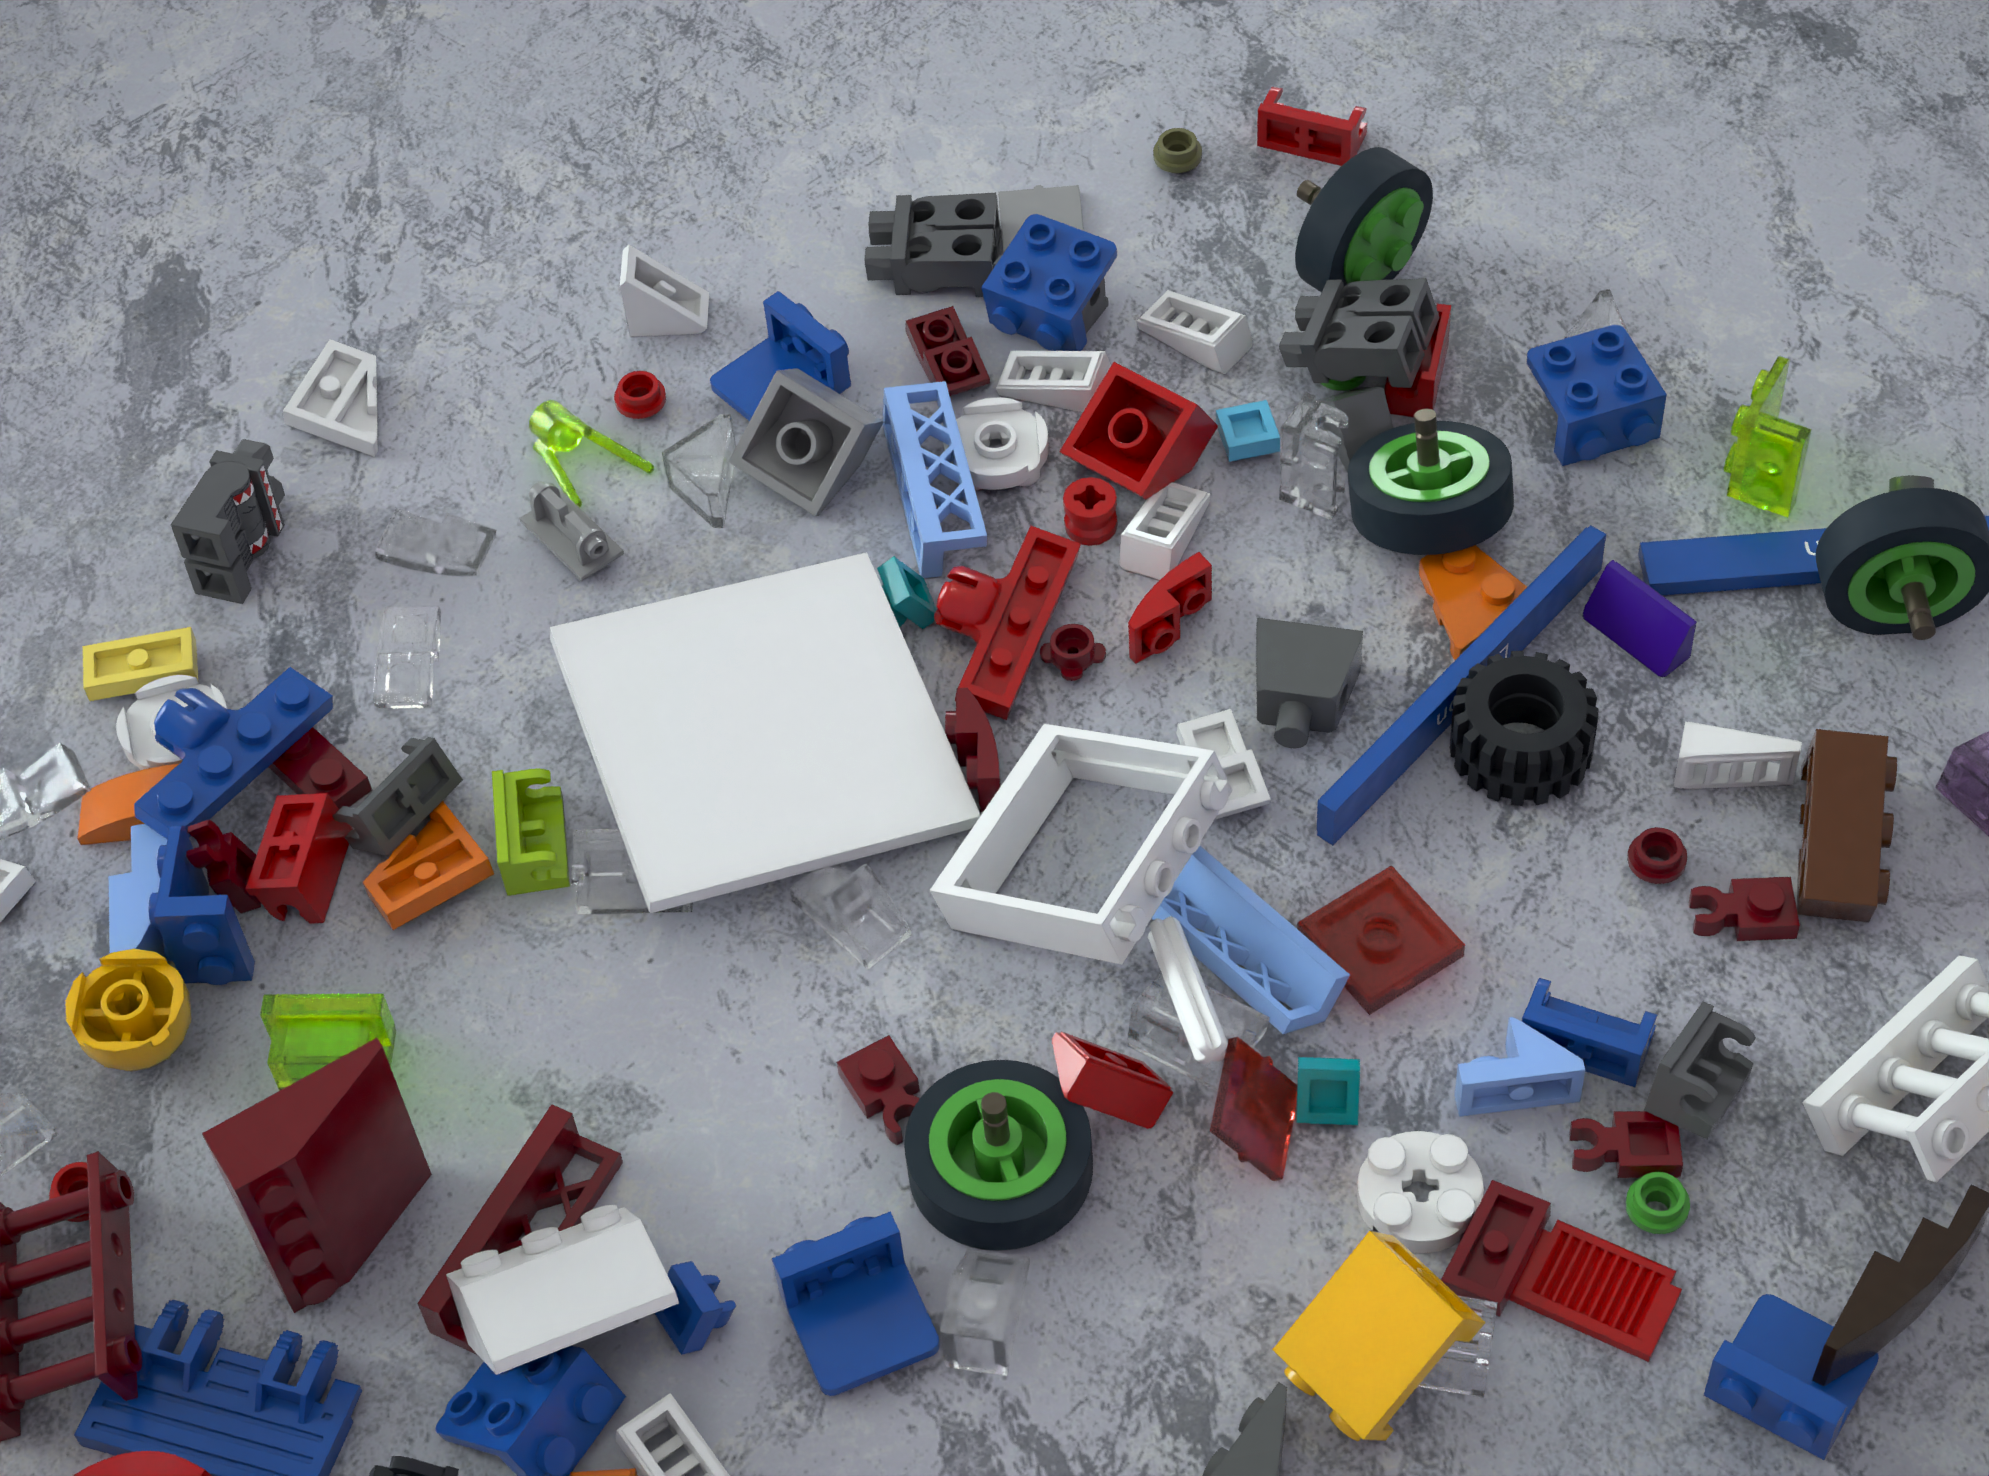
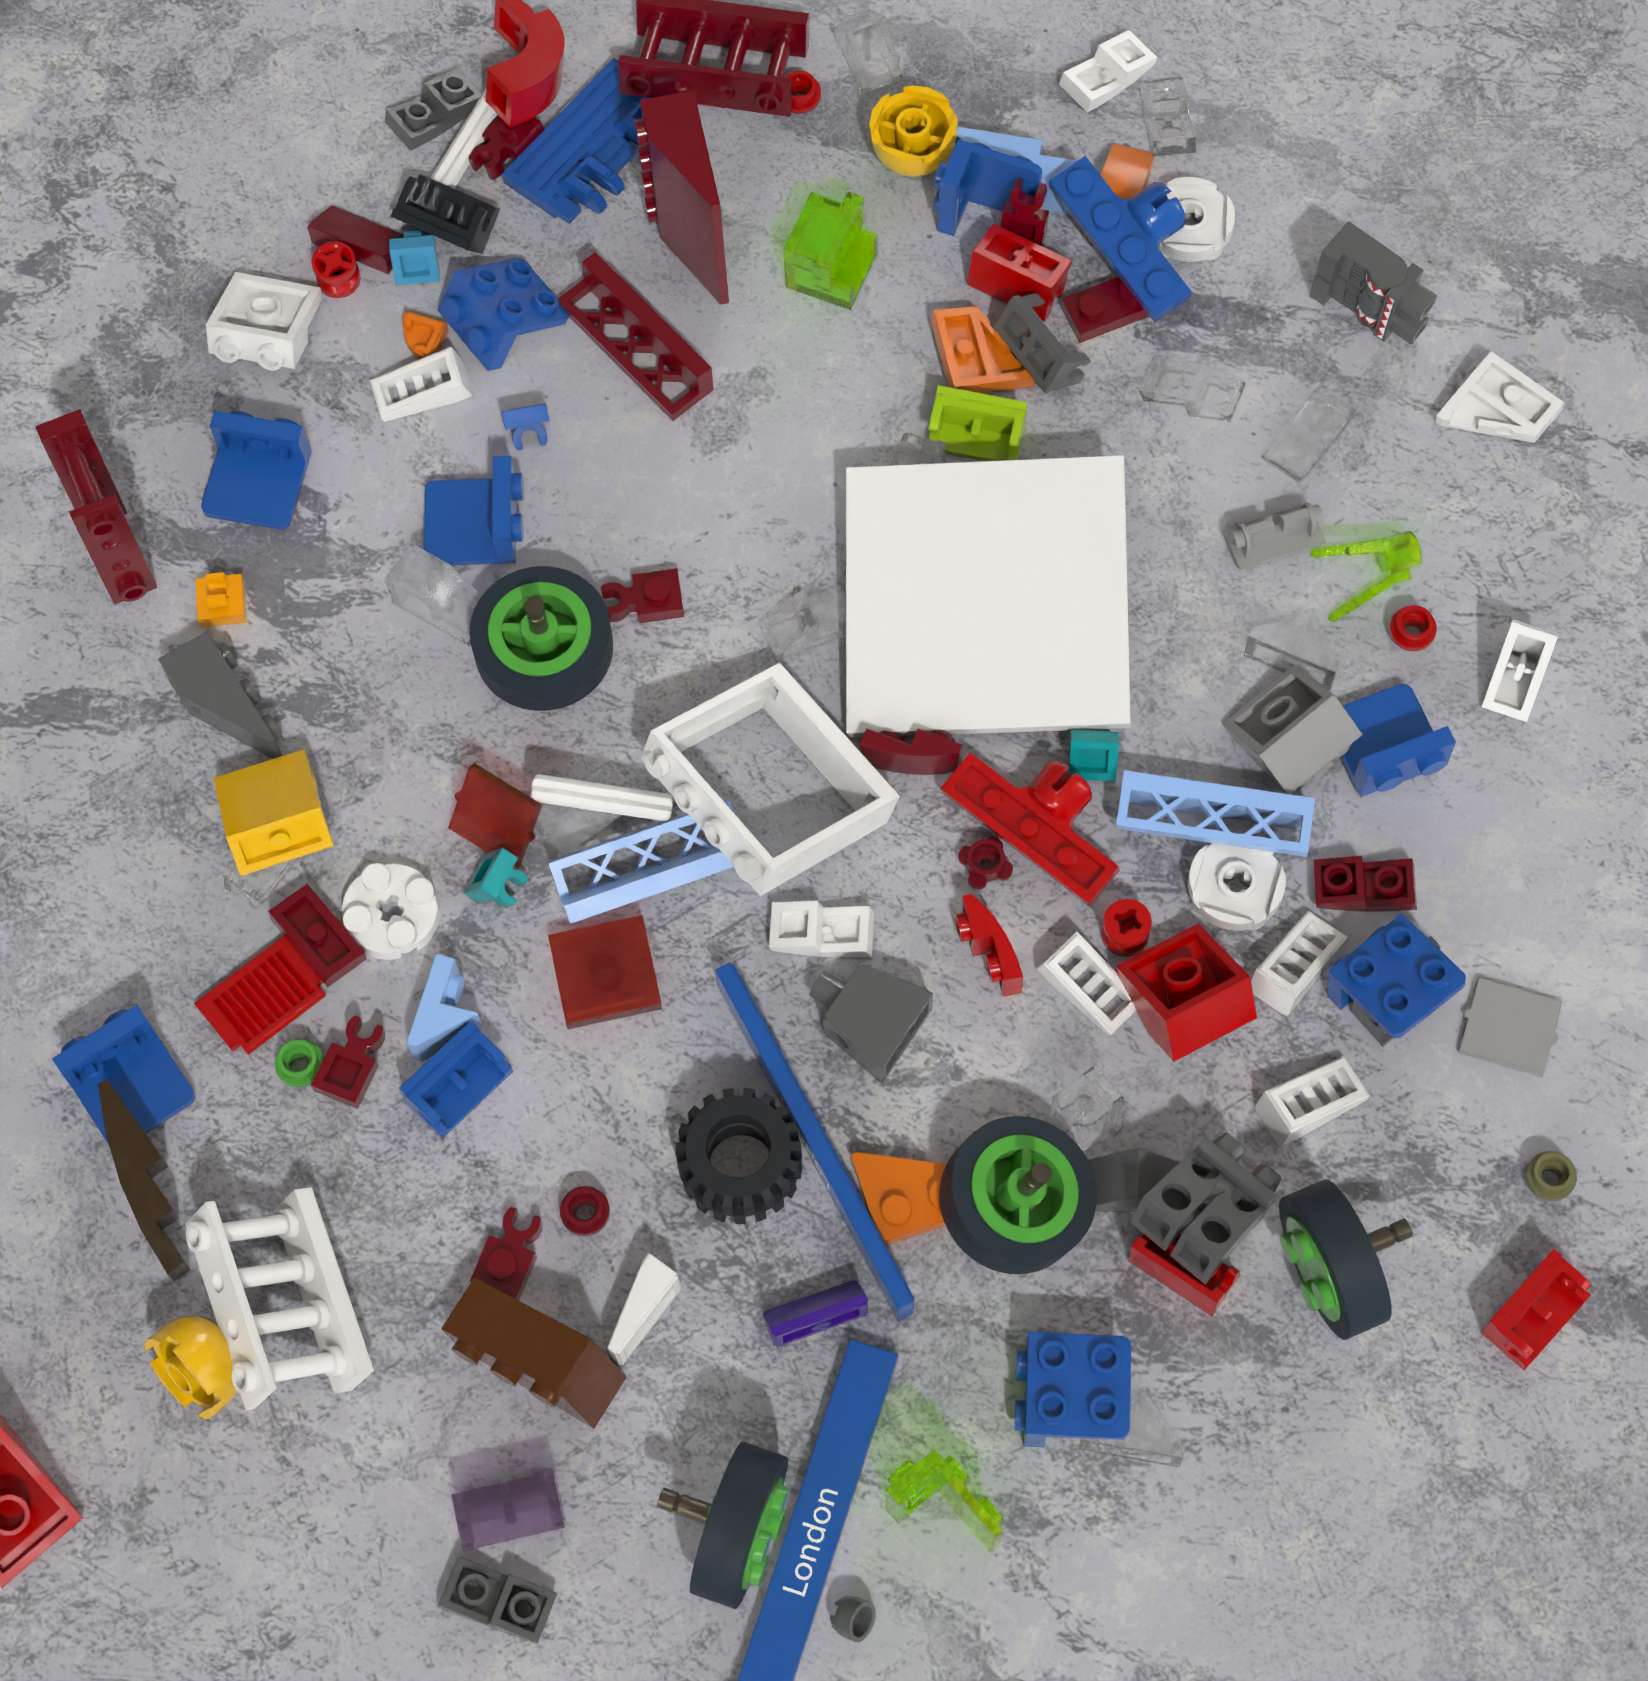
camera: 110 degrees right, 15 degrees up
light yellow plate [82,627,198,701] -> none
white slope [446,1205,679,1375] -> none
dark grey hips [864,192,1001,297] -> none
red slope [1051,1031,1174,1129] -> none
medium azure plate [1216,400,1280,462] -> none
dark grey hinge [1644,1001,1756,1140] -> none

